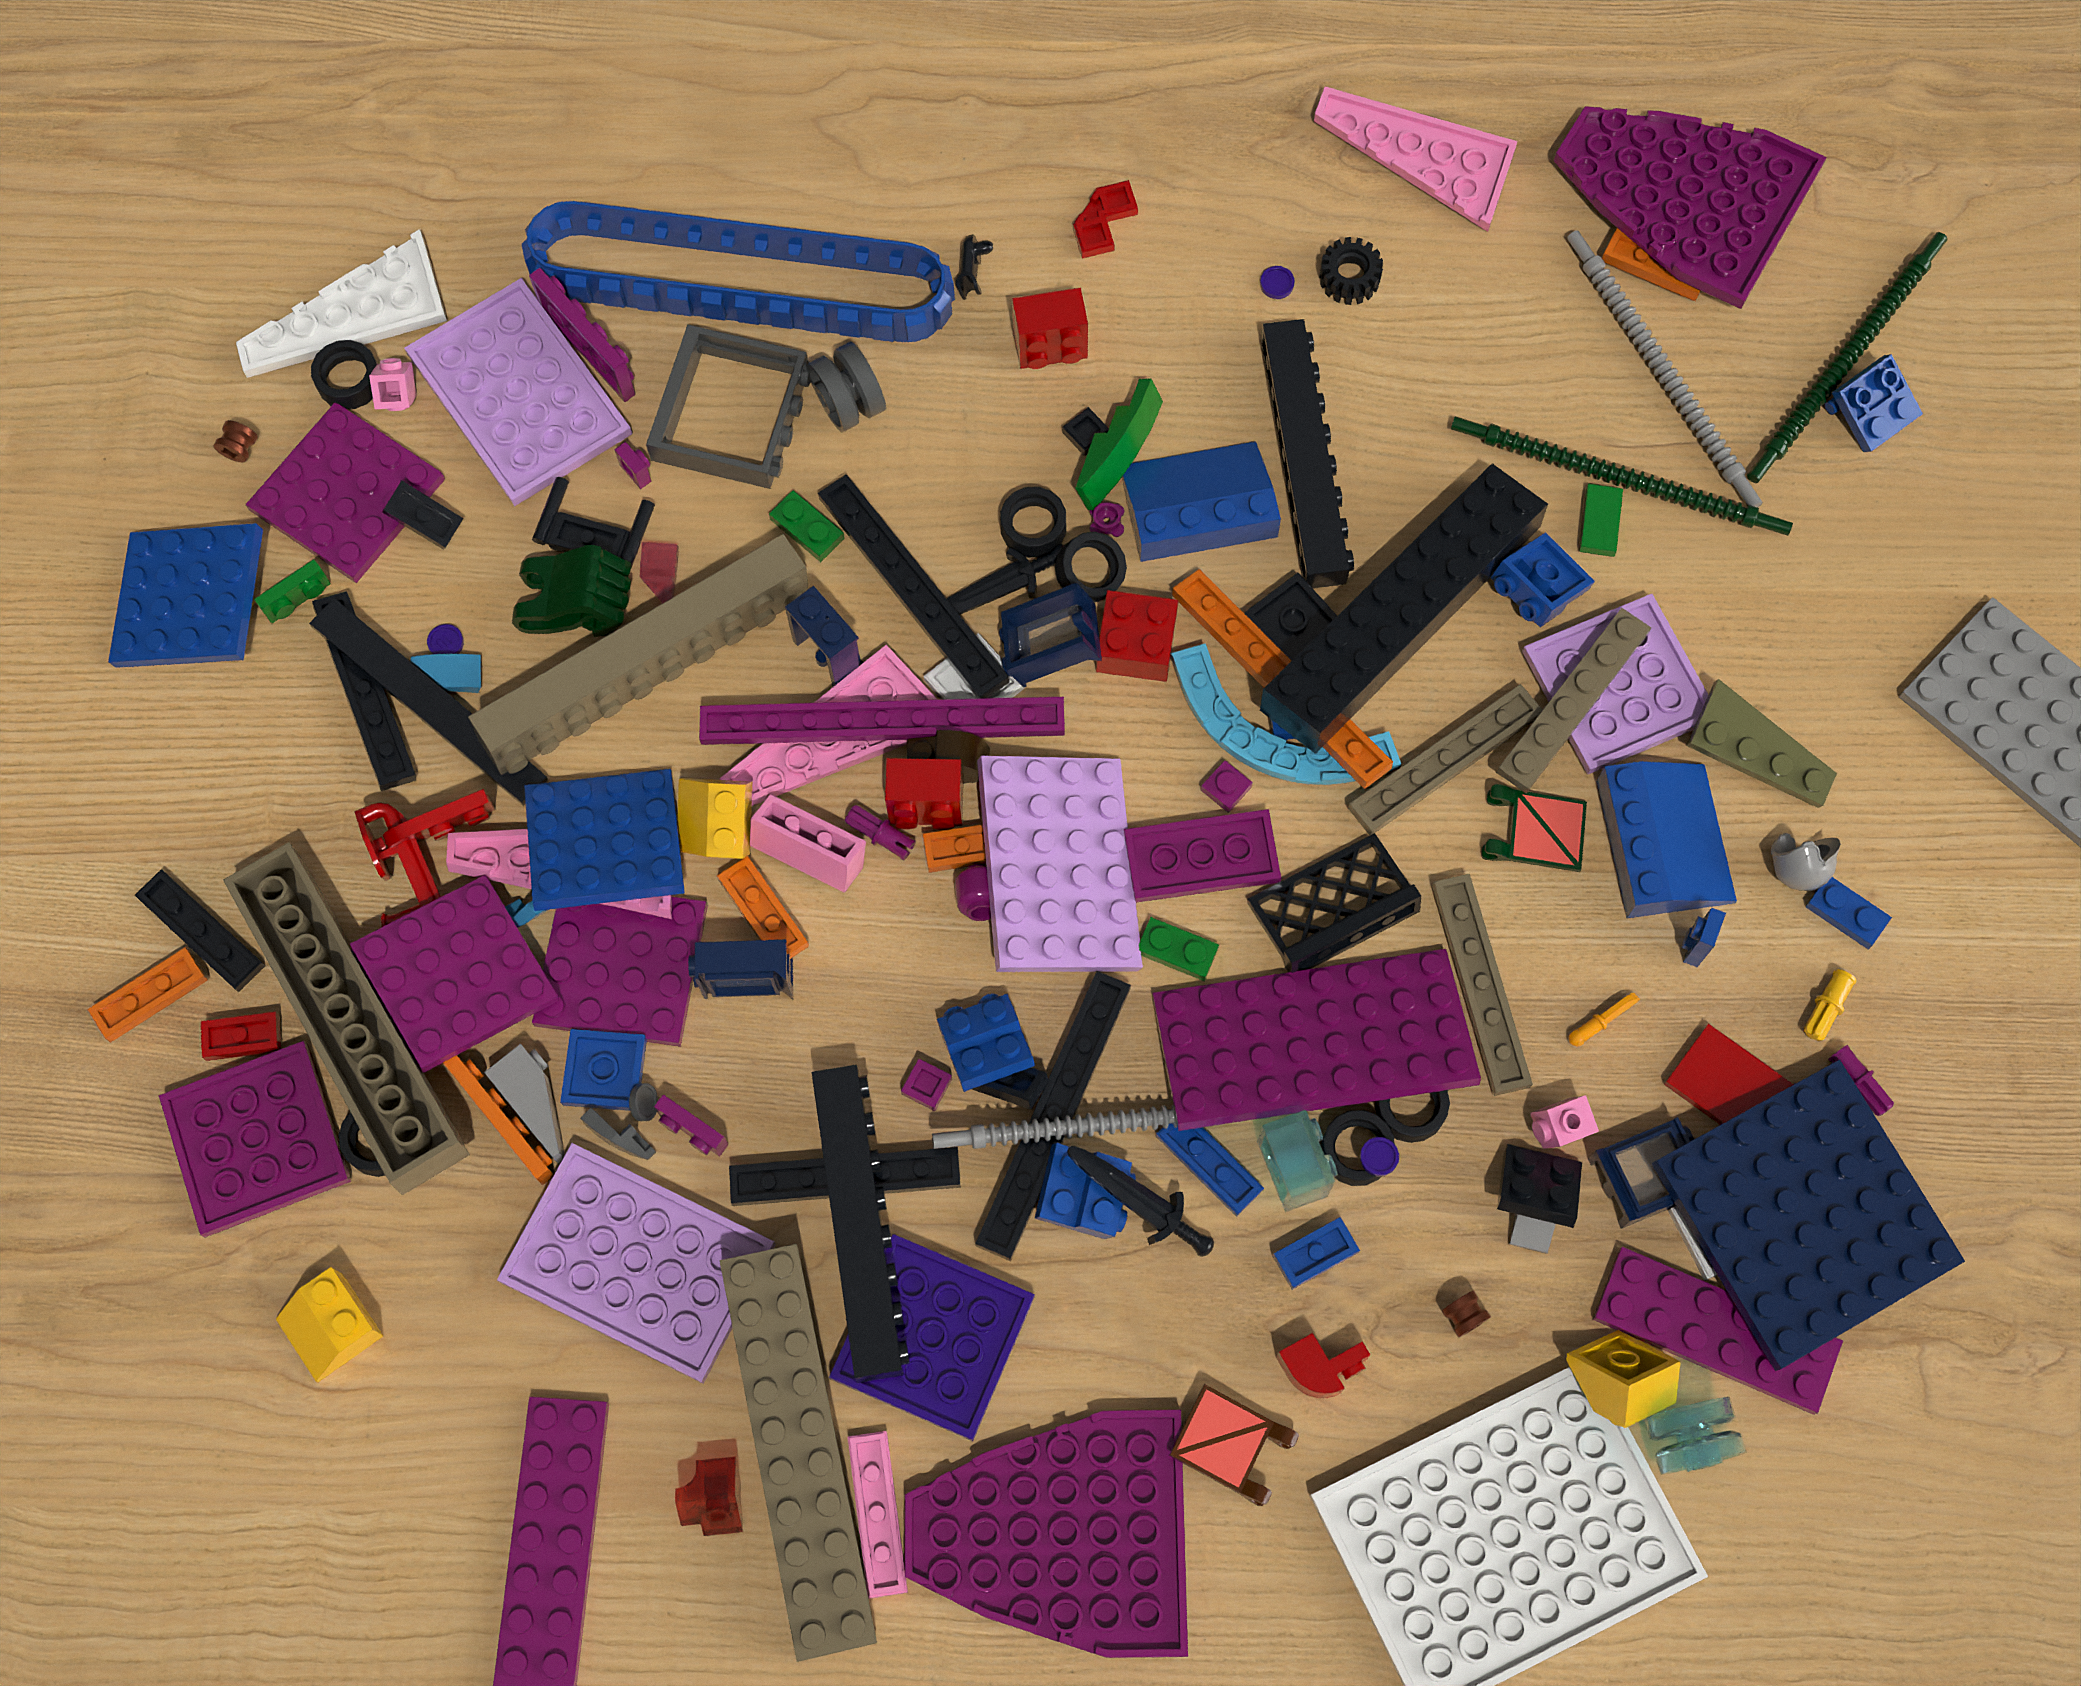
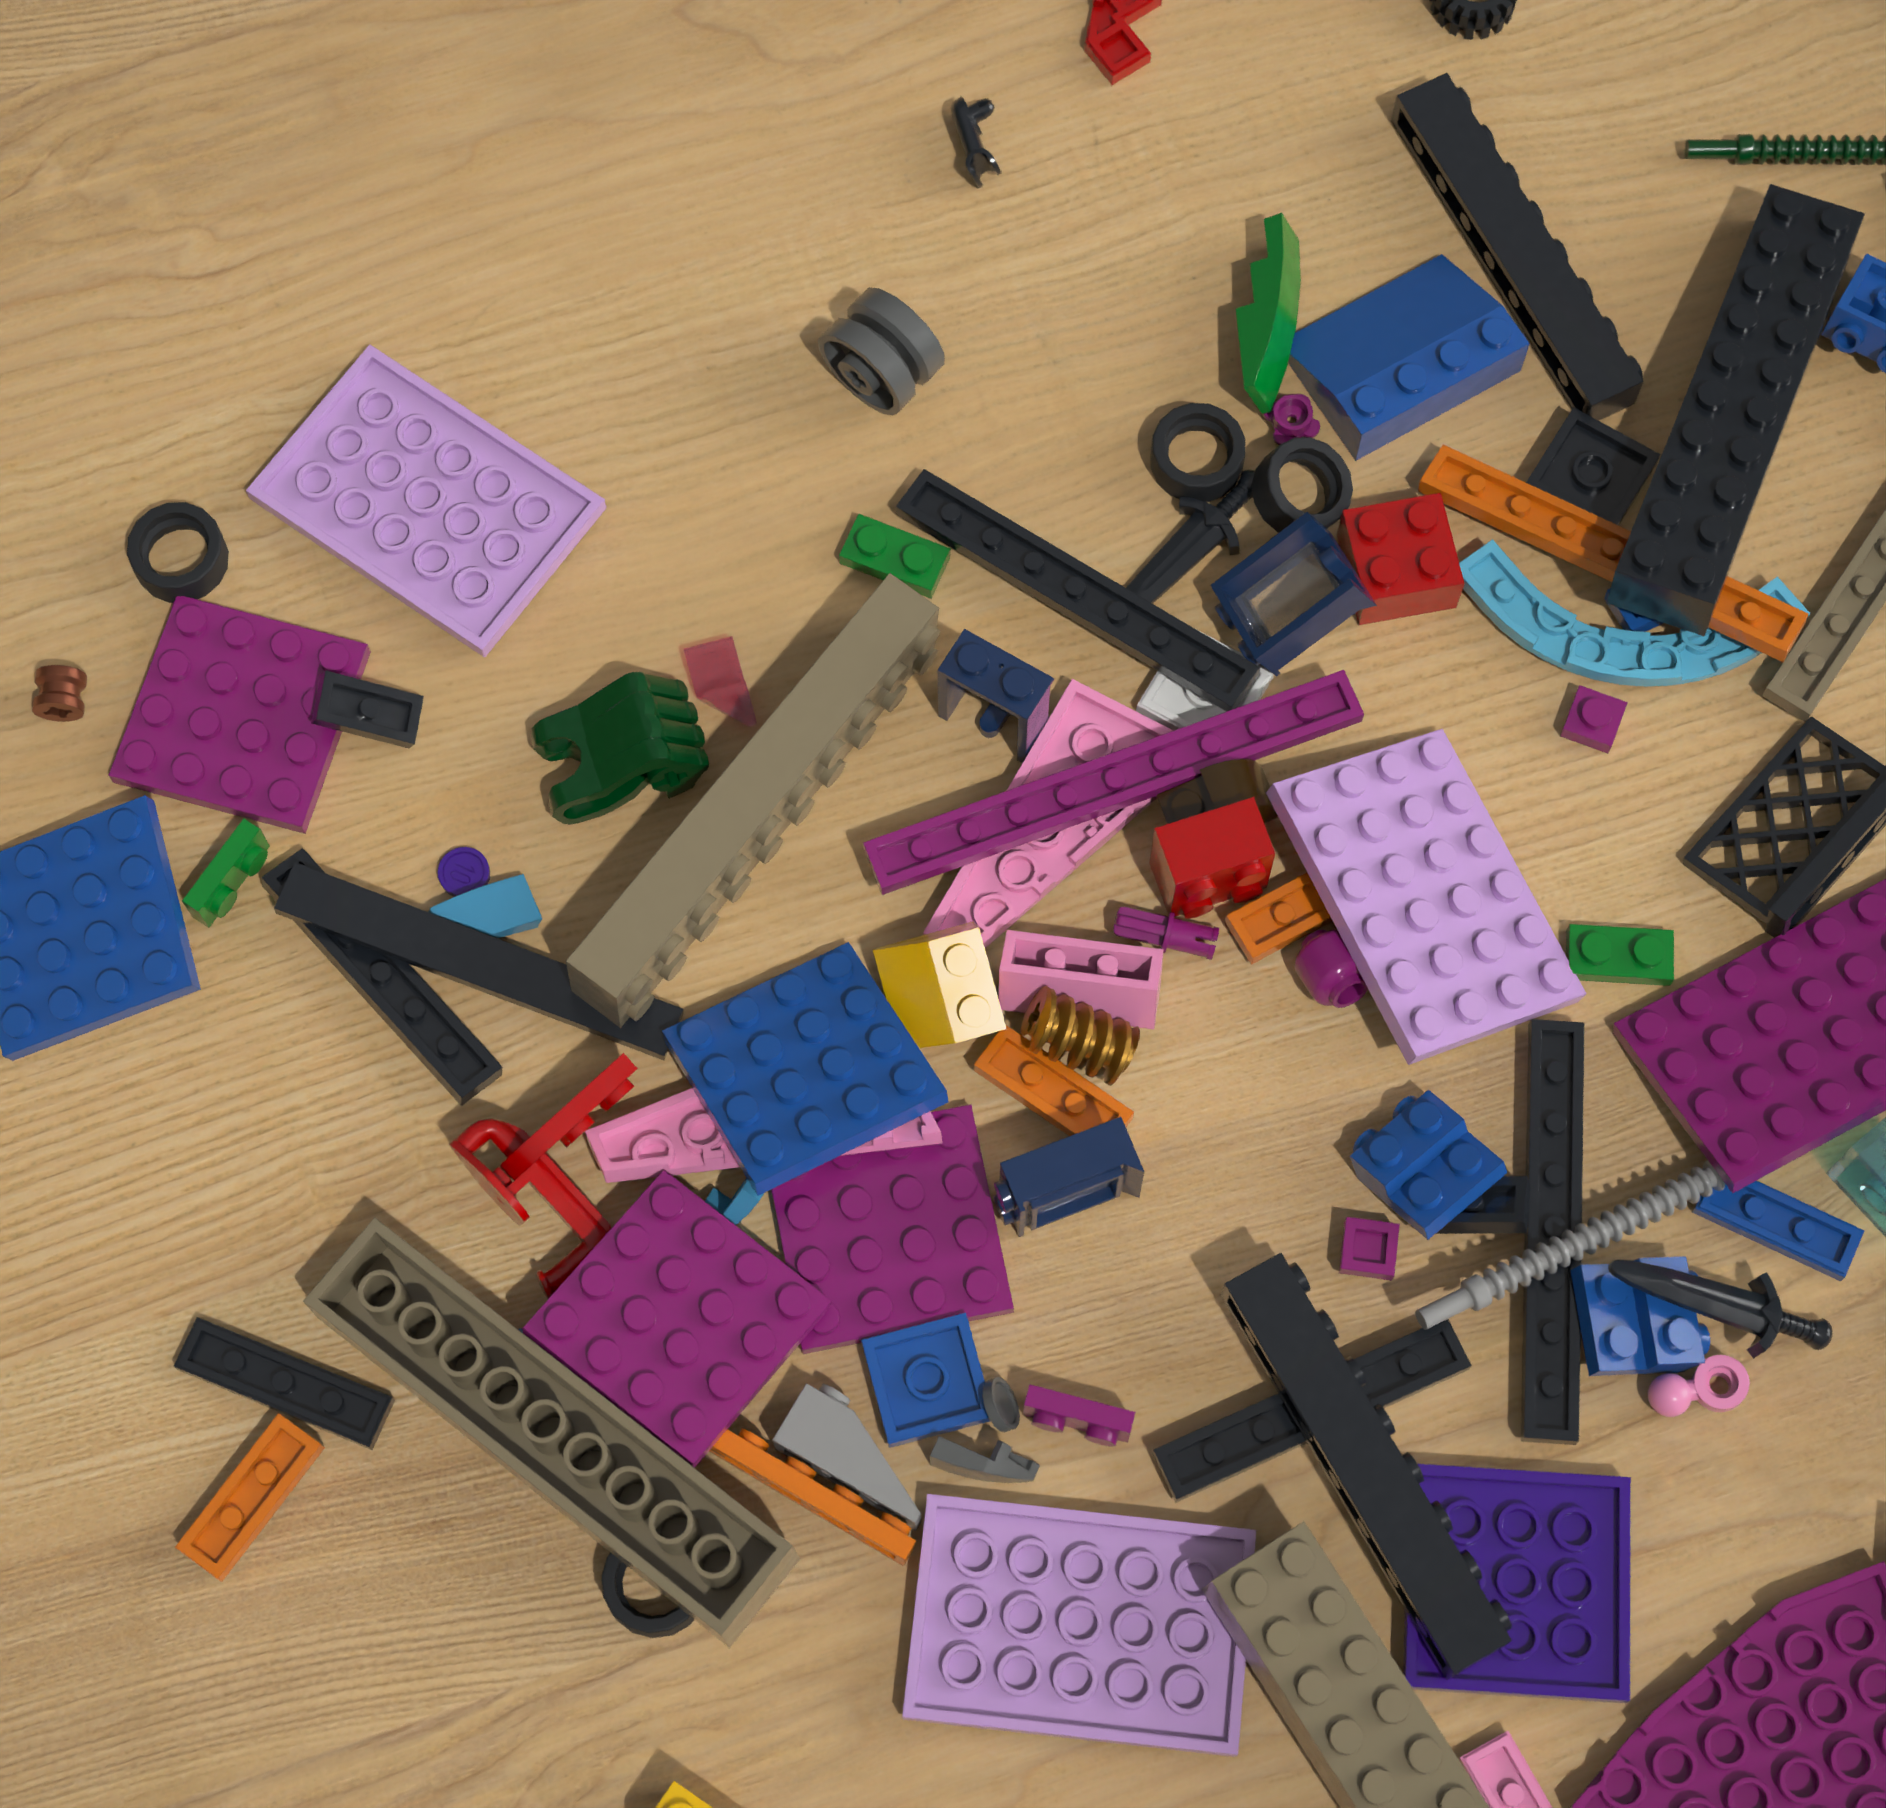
camera: 20 degrees left, 0 degrees up
magenta plate [159,1041,351,1238] -> none
red plate [201,1011,281,1061] -> none
white wing [236,229,447,378] -> none
bright pink brick [369,358,417,411] -> none
blue piece [521,201,955,342] -> none
magenta plate [529,268,636,402] -> none
black plate [532,477,655,568] -> none
magenta plate [614,442,652,490] -> none
dark grey window [646,324,811,489] -> none
red brick [1012,287,1088,369] -> none
black tile [1062,407,1109,456] -> none
magenta plate [1124,809,1281,903] -> none
dark purple piece [1260,266,1295,299] -> none
none -> pearl gold piece [1021,986,1140,1086]
none -> bright pink plate [1648,1355,1750,1417]

